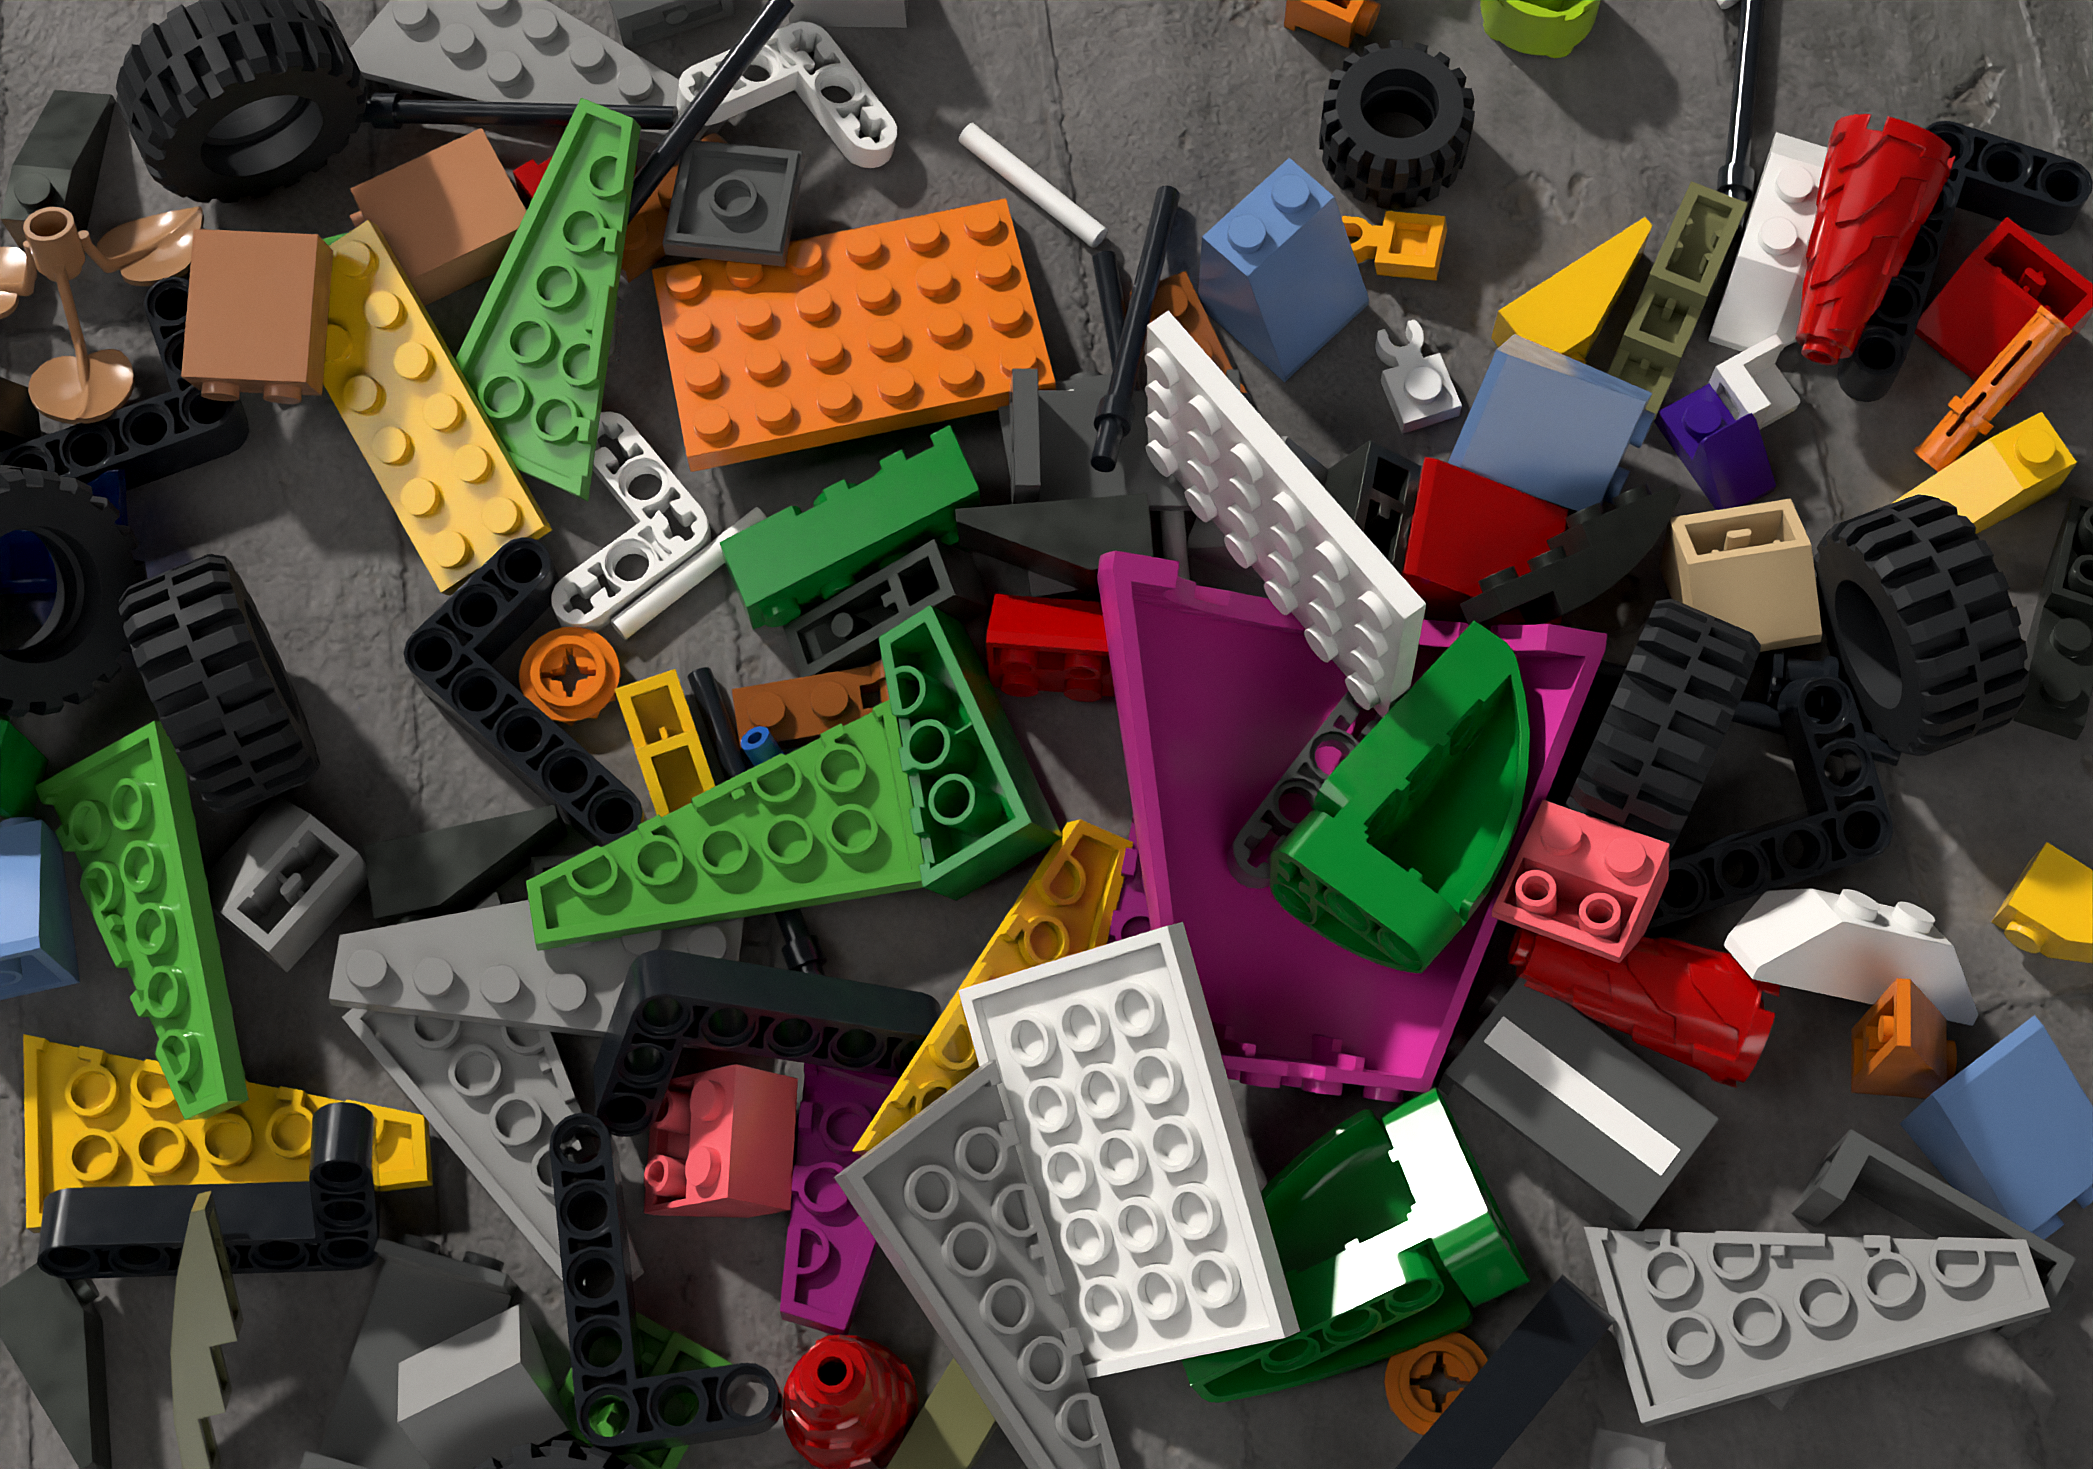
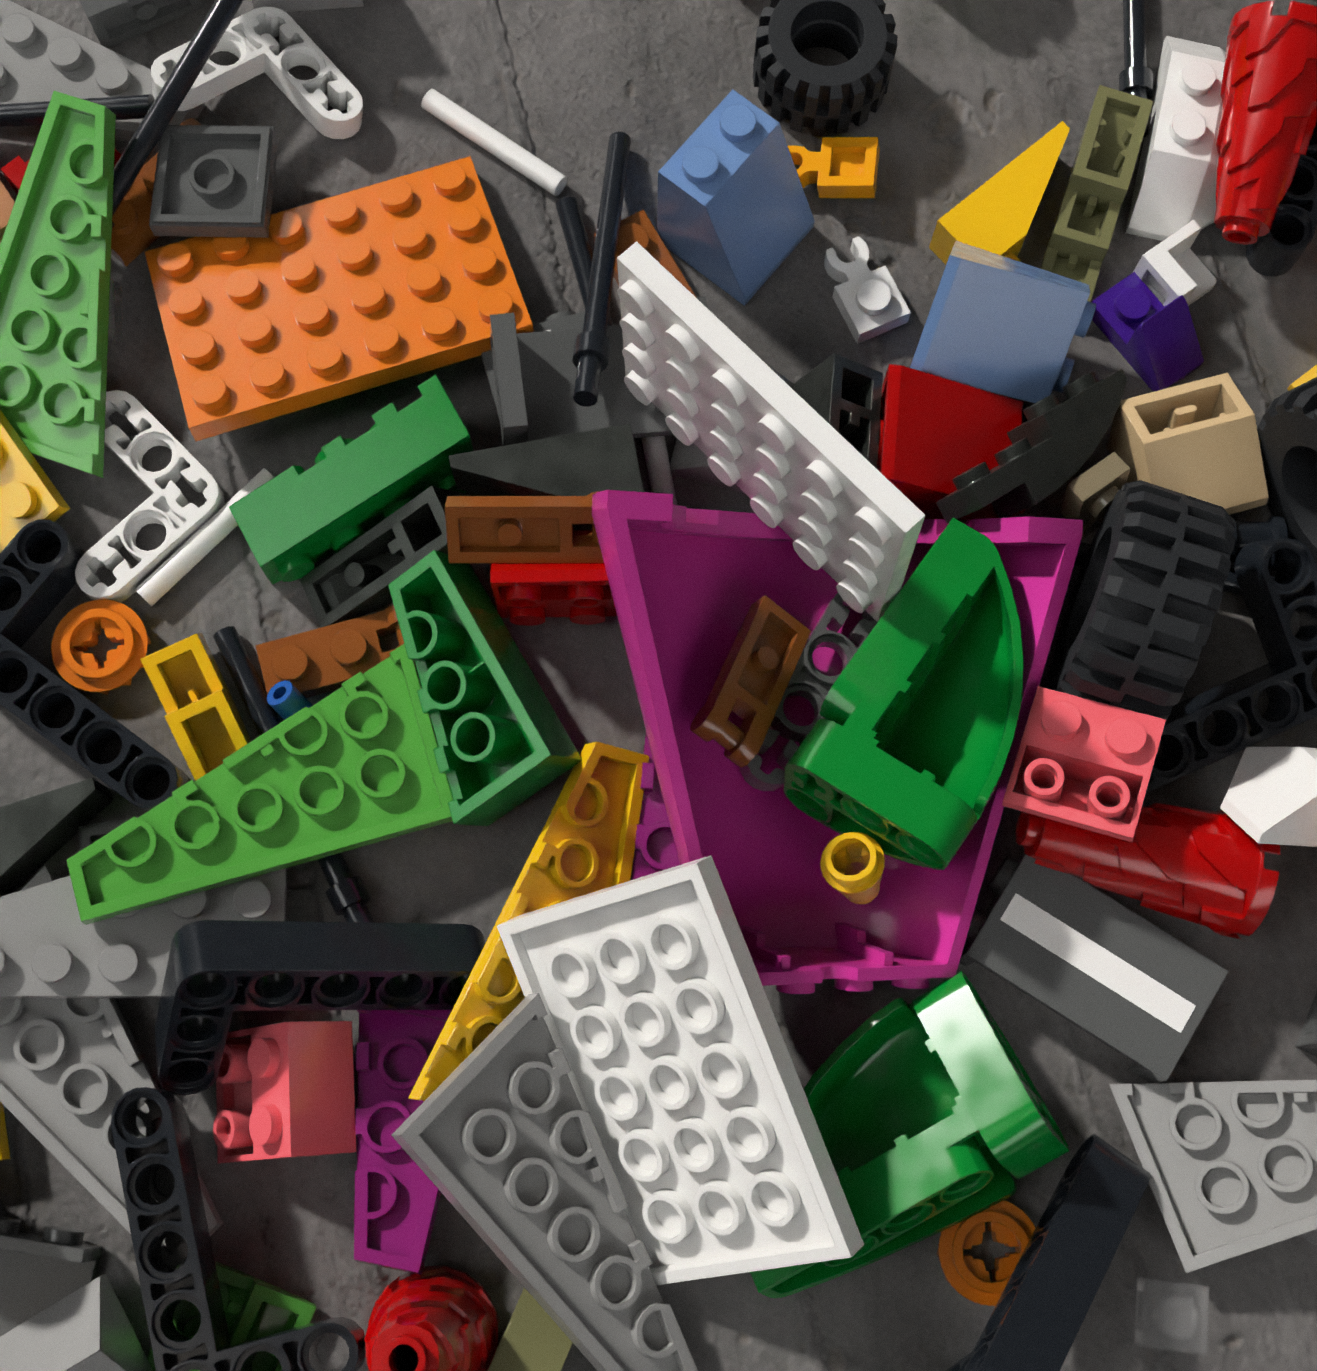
camera: 10 degrees left, 5 degrees up
none -> dark orange plate [445,491,604,563]
none -> dark orange plate [690,595,811,768]
none -> yellow cone [820,832,885,904]
none -> dark tan plate [1060,452,1130,540]

